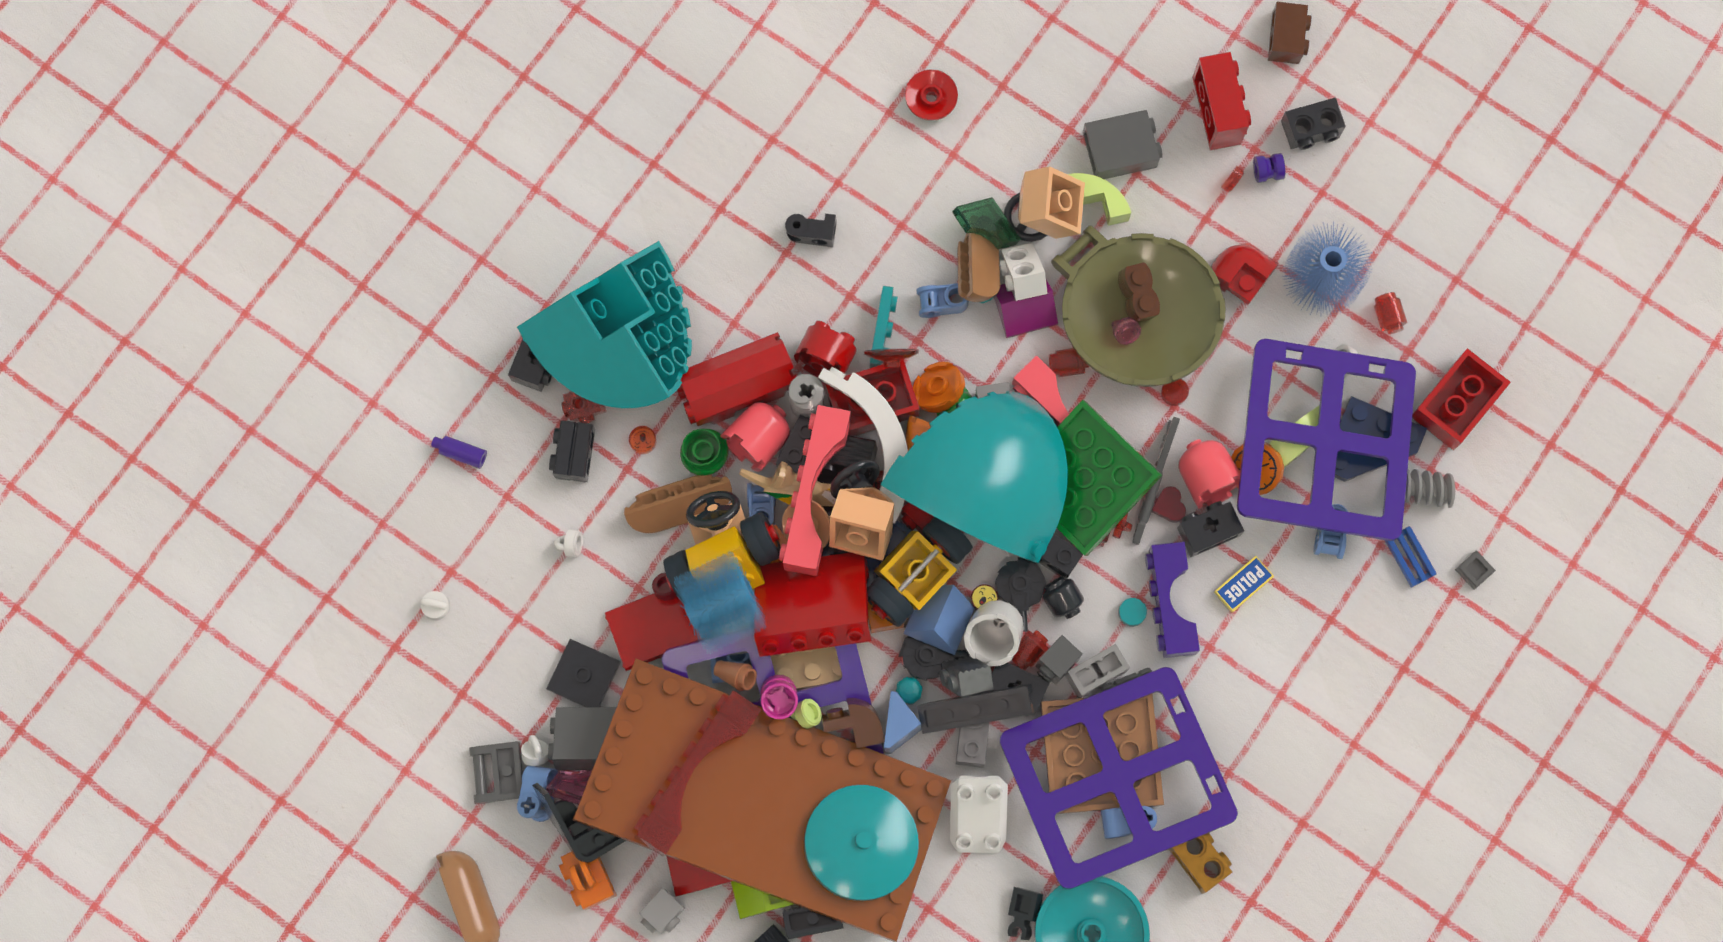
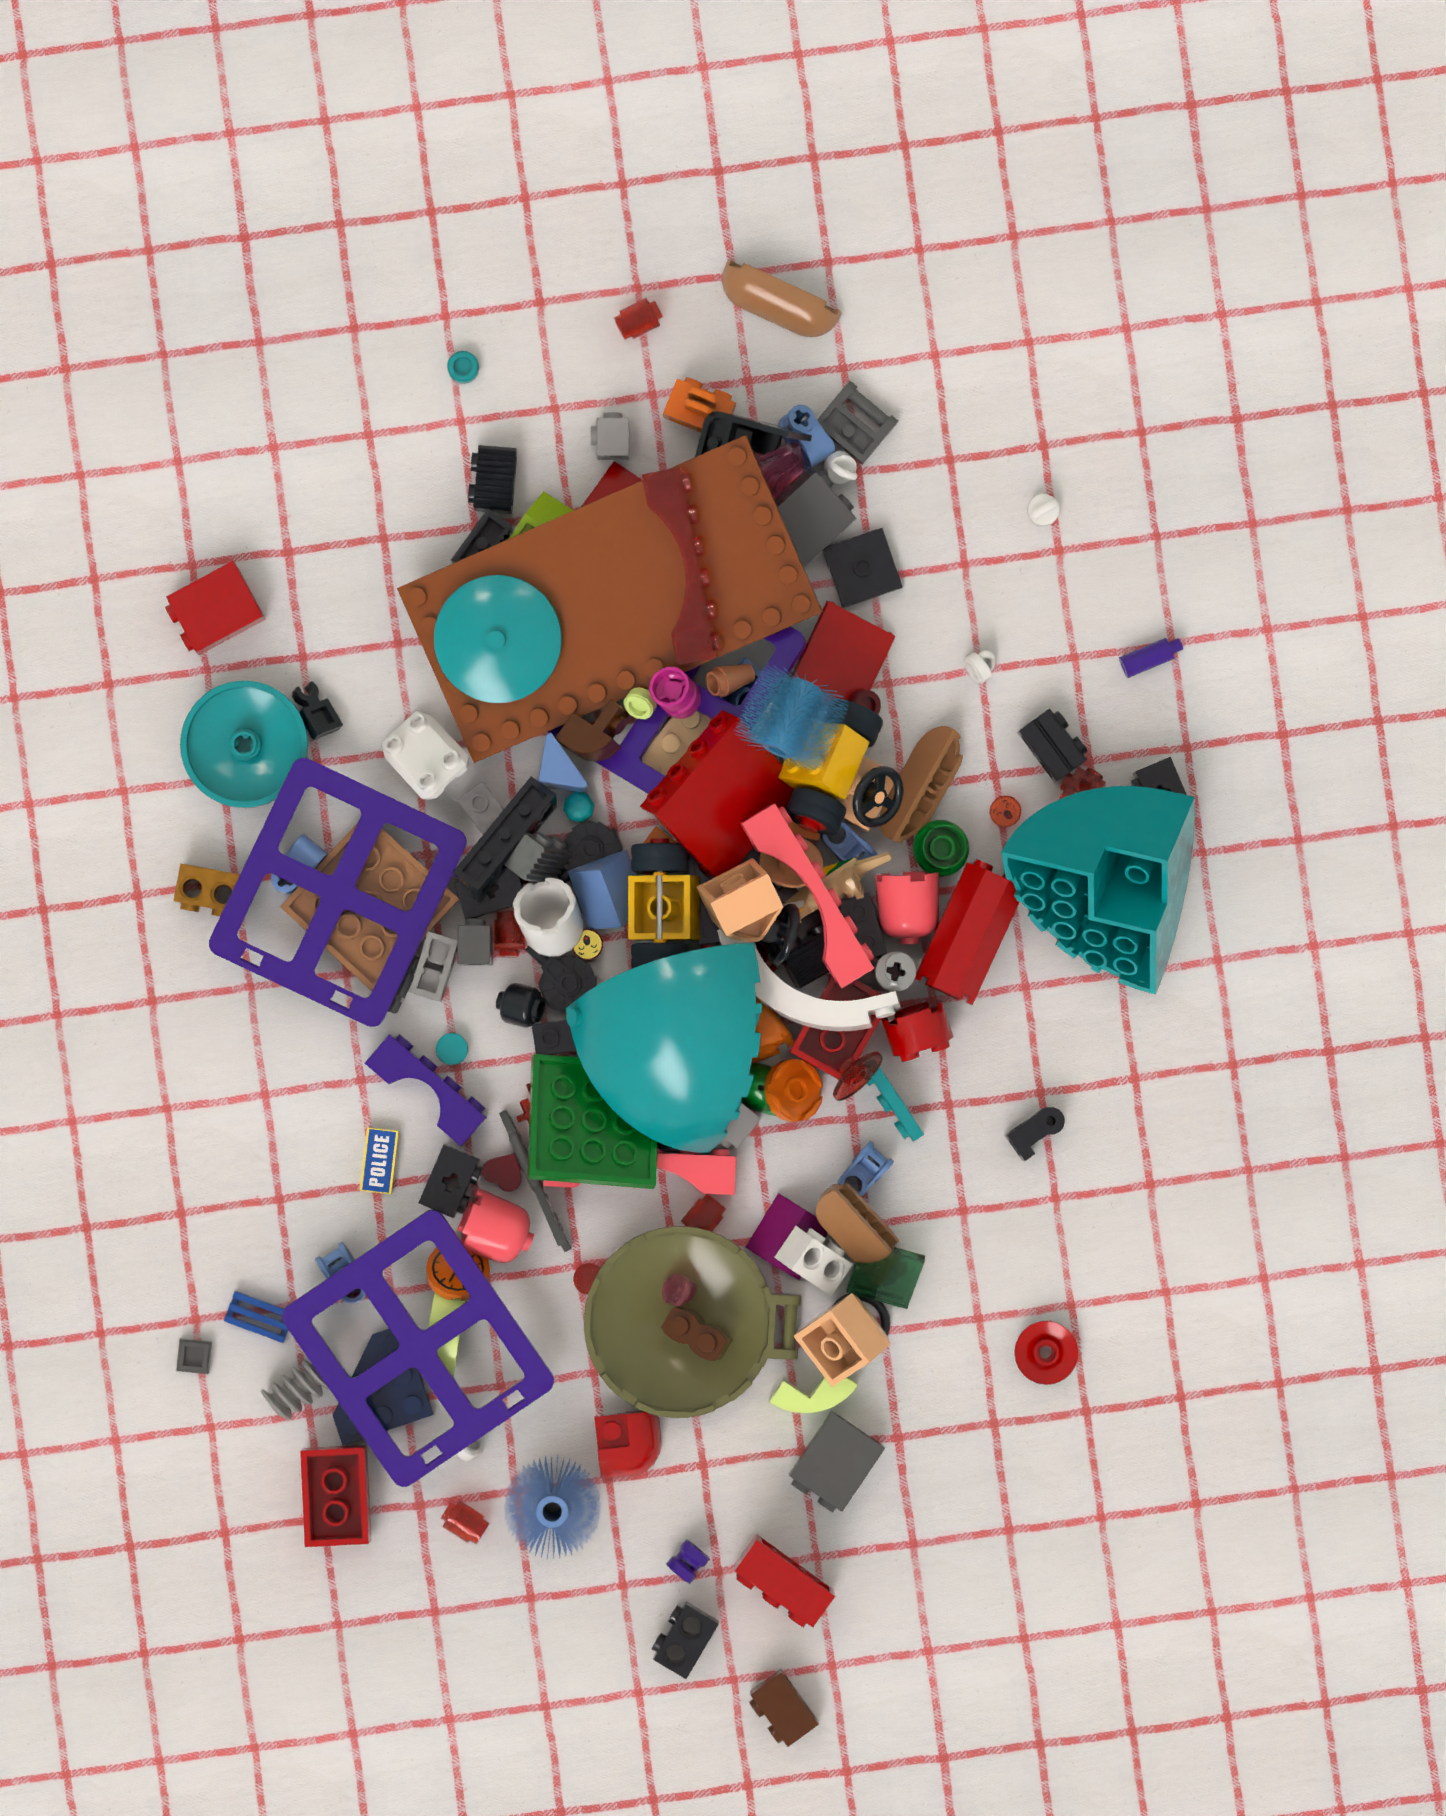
camera: 135 degrees right, 10 degrees up
clear red tile [1221,165,1244,192] -> none

